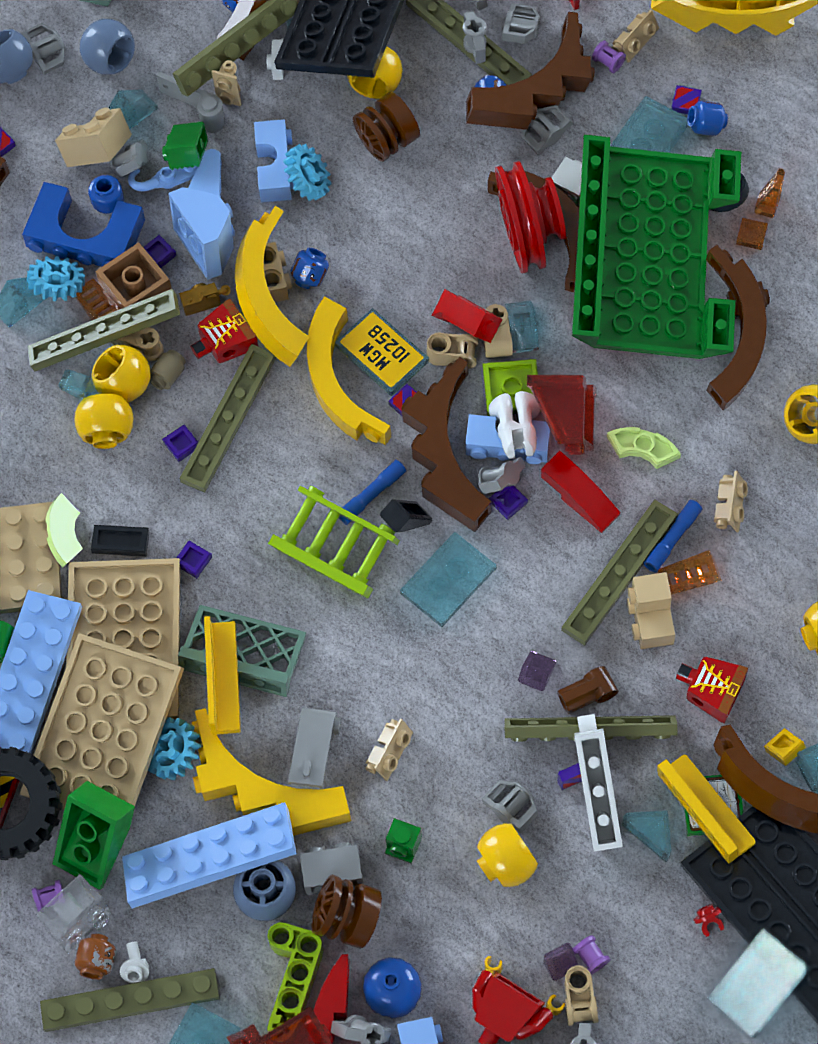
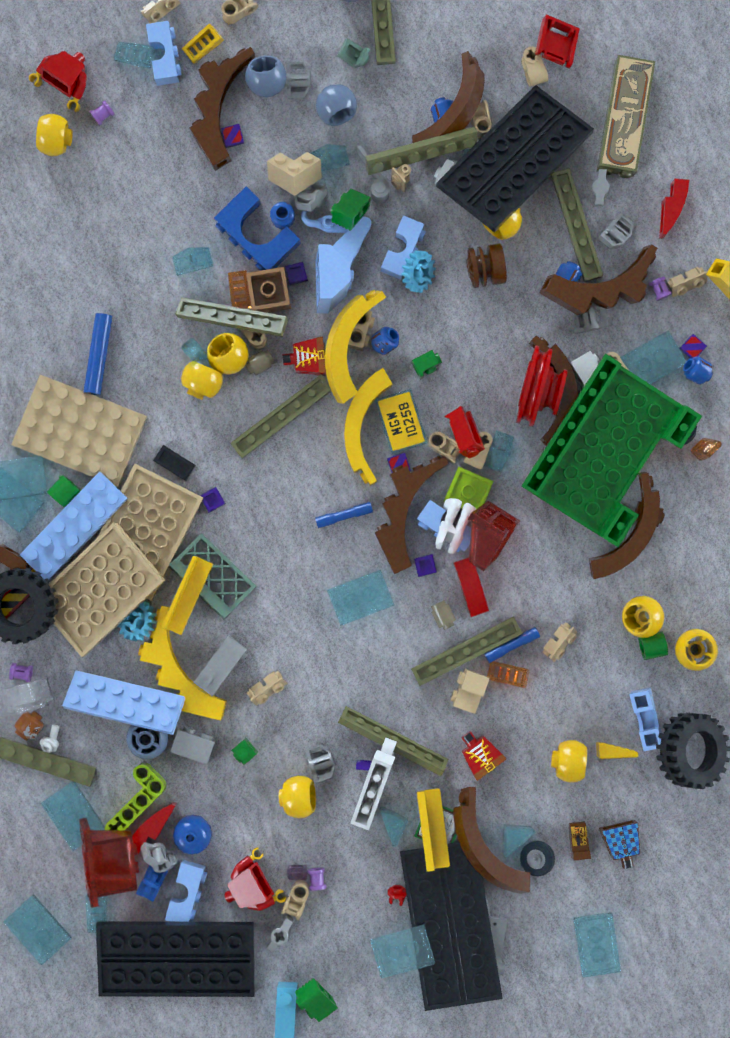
camera: 20 degrees right, 20 degrees up
medium azure gear [27,256,85,301] -> none
yellowish green tile [45,493,83,568] -> none
green slope [52,781,135,890] -> none
dark purple tile [162,424,199,462] -> none
pearl gold piece [179,282,231,316] -> none
lime fence [268,485,400,599] -> none
reddish brown wheel [311,874,382,949] -> none
black slope [380,499,433,532] -> none
light grey piece [463,11,486,64] -> none
light grey piece [478,457,526,494] -> none
clear purple slope [518,651,557,691] -> none
reddish brown piece [557,666,619,714] -> none
yellowish green tile [607,427,681,469] -> none
clear orange tile [736,218,768,250] -> none
yellow tile [764,728,806,766] -> none
none -> green brick [411,350,442,380]
none -> dark tan brick [431,600,456,630]

